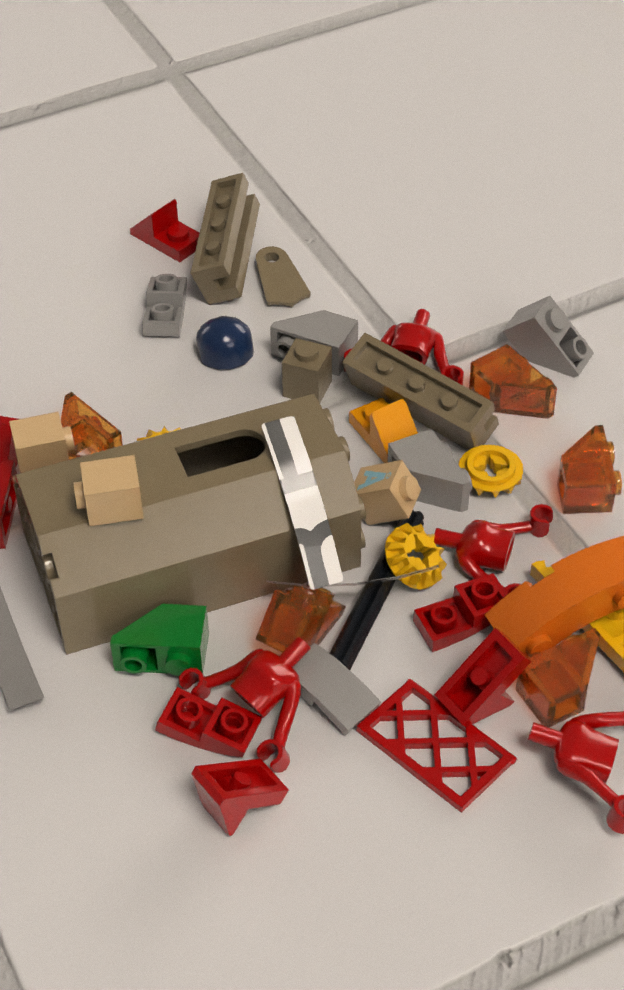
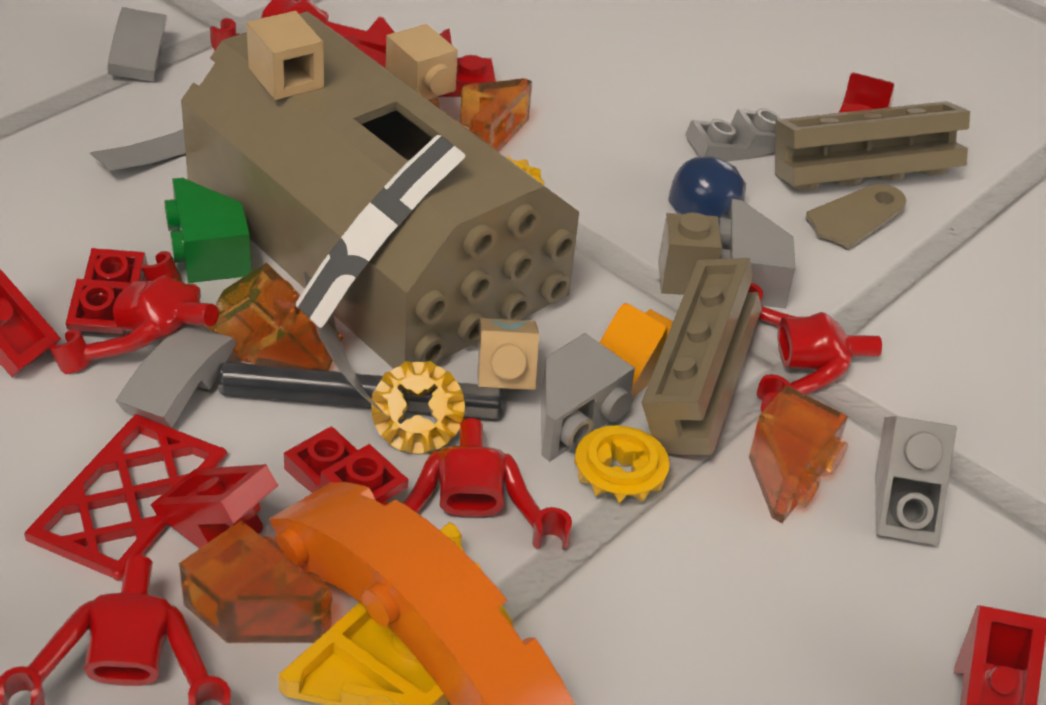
camera: 65 degrees right, 5 degrees down
clear orange slope [557,425,622,514] -> none

